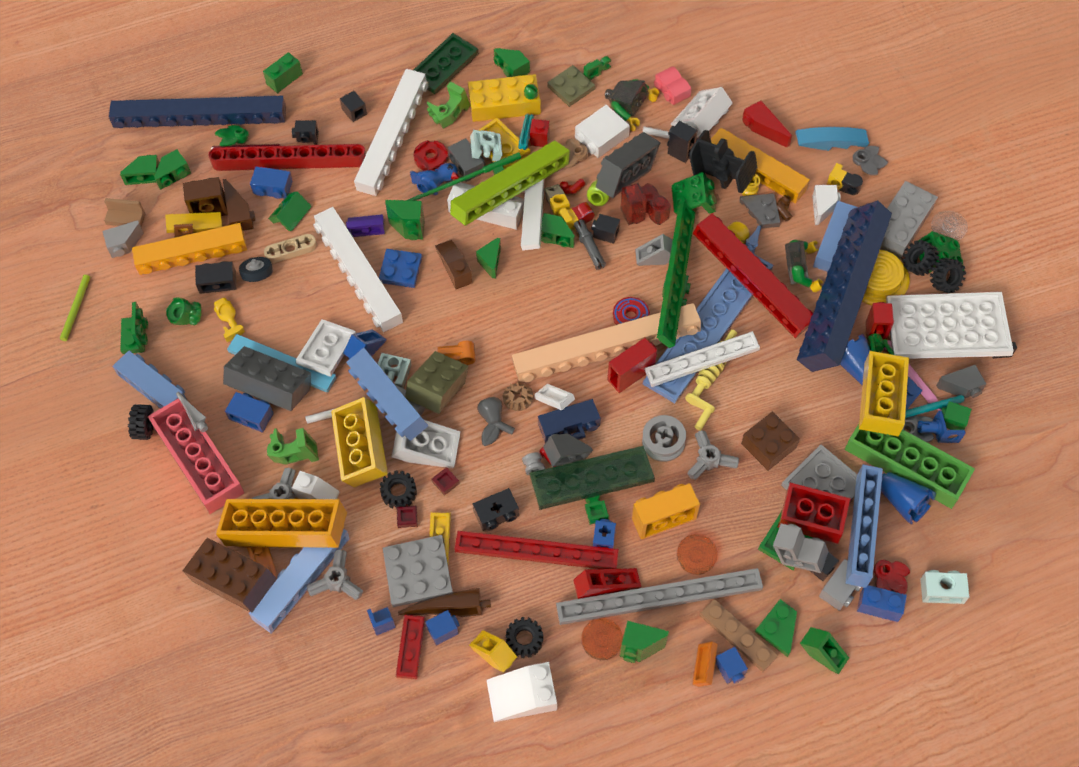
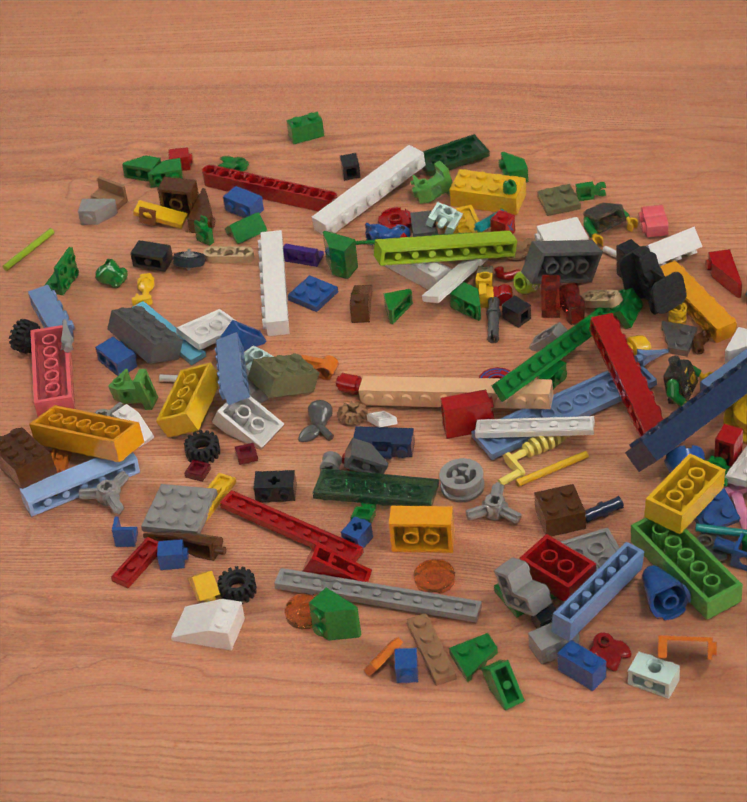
camera: 30 degrees right, 20 degrees down
dark blue brick [109,96,286,128] -> none
light orange brick [132,223,247,275] -> none
black brick [292,120,319,145] -> none
none -> red brick [168,147,193,171]
none -> green plate [194,215,214,246]
none -> red brick [336,373,362,395]
none -> yellow bar [515,451,589,487]
none -> tan beam [580,290,623,308]
none -> dark blue pin [585,496,624,523]
none -> orange panel [658,635,717,660]

